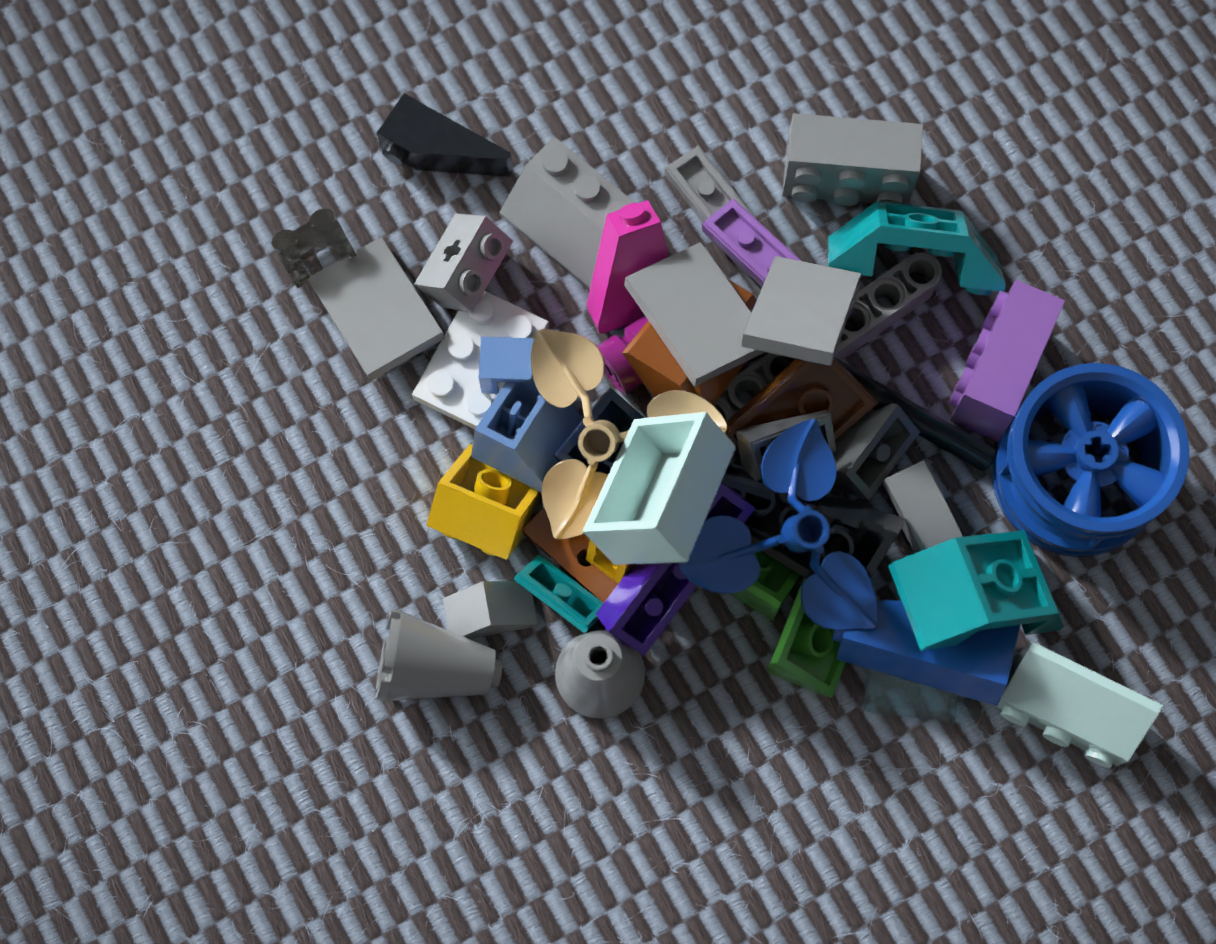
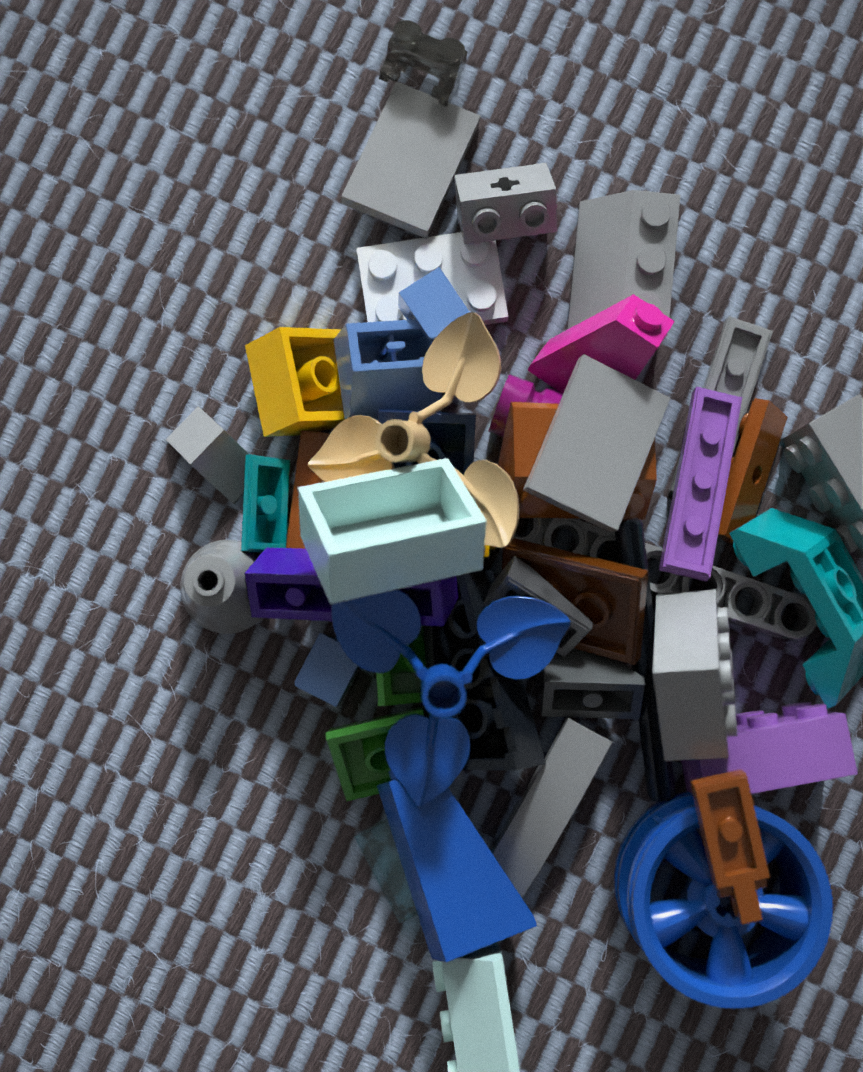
camera: 50 degrees right, 10 degrees up
light grey cone [375,609,503,701] -> none
black slope [377,93,513,177] -> none
light grey tile [742,256,861,366] -> none
teal slope [888,530,1064,651] -> none
none -> medium blue panel [294,633,359,707]
none -> light grey piece [653,589,738,761]
none -> dark orange hinge [690,769,770,925]
none -> dark orange tile [718,398,788,546]

